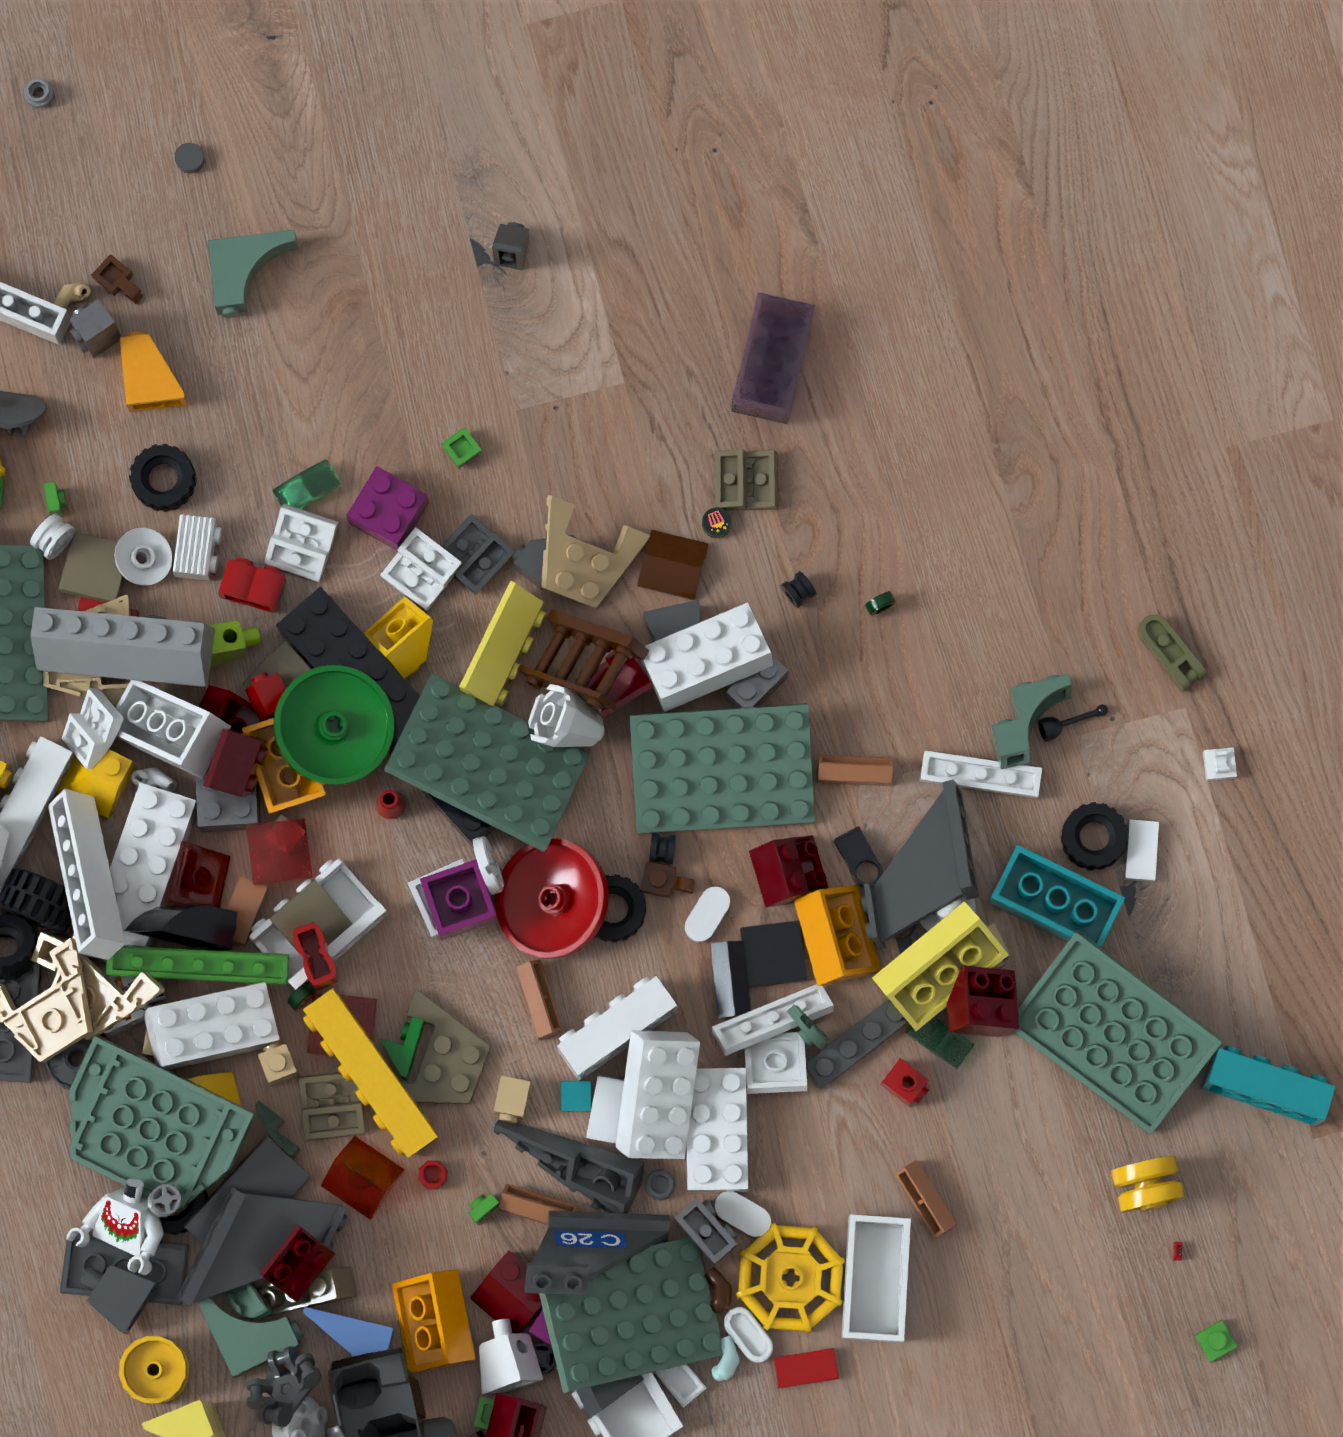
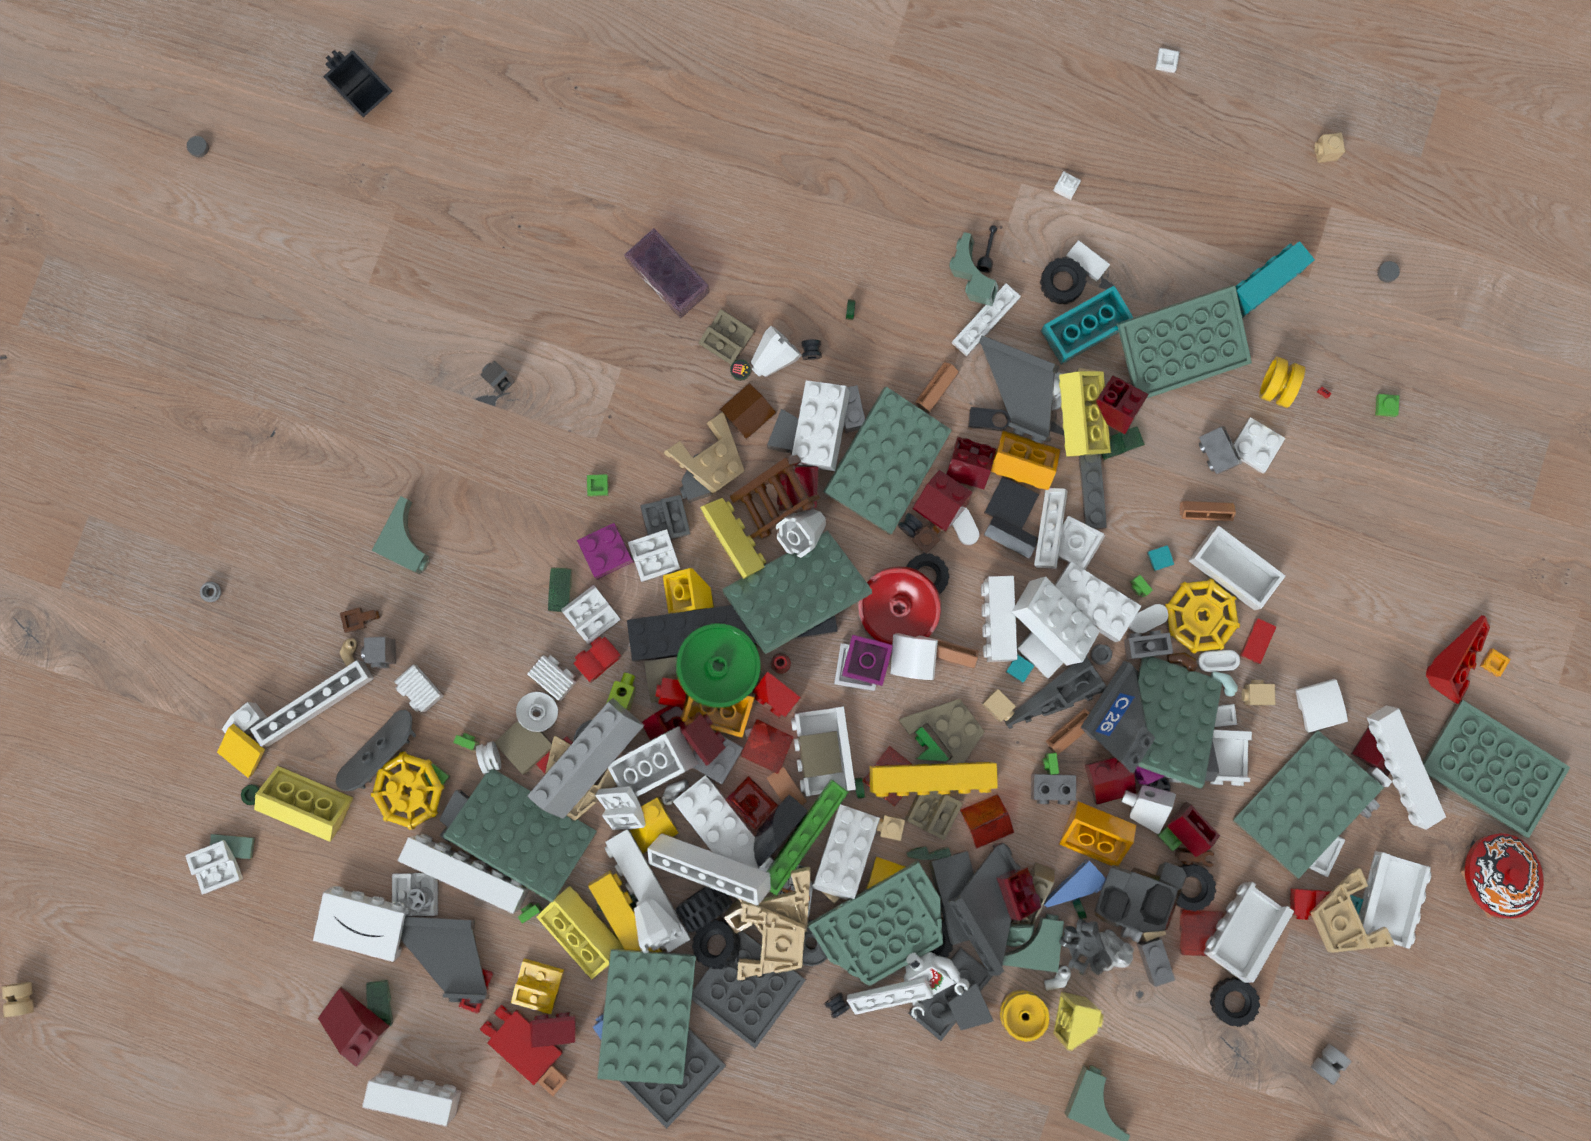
camera: 55 degrees left, 5 degrees up
light orange slope [120,331,188,412] -> none
black tyre [129,444,197,512] -> none
light grey wheel [147,1184,181,1217] -> none
dark grey tile [175,143,204,174] -> none
red brick [293,922,338,990] -> none
red tile [418,1160,448,1190] -> none
white tile [473,836,504,895] -> none
sand green plate [787,1004,829,1050] -> none
red brick [880,1058,929,1106] -> none
olive plate [1139,614,1207,692] -> none
none -> white brick [394,665,443,712]
none -> white cone [751,326,802,377]
none -> red slope [753,672,801,718]
none -> black wheel [824,992,850,1019]
none -> white tile [847,977,933,1015]
none -> white slope [890,633,938,680]
none -> dark red slope [913,470,973,532]
none -> flat silver brick [1031,774,1076,805]
none -> white arm [1044,966,1071,991]
none -> dark green tile [1072,898,1088,919]
none -> bright green plate [1130,575,1153,597]
none -> teal tile [1147,545,1174,571]
none -> flat silver brick [1199,426,1242,474]
none -> white plate [1233,417,1285,473]
none -> tan brick [1242,680,1275,705]

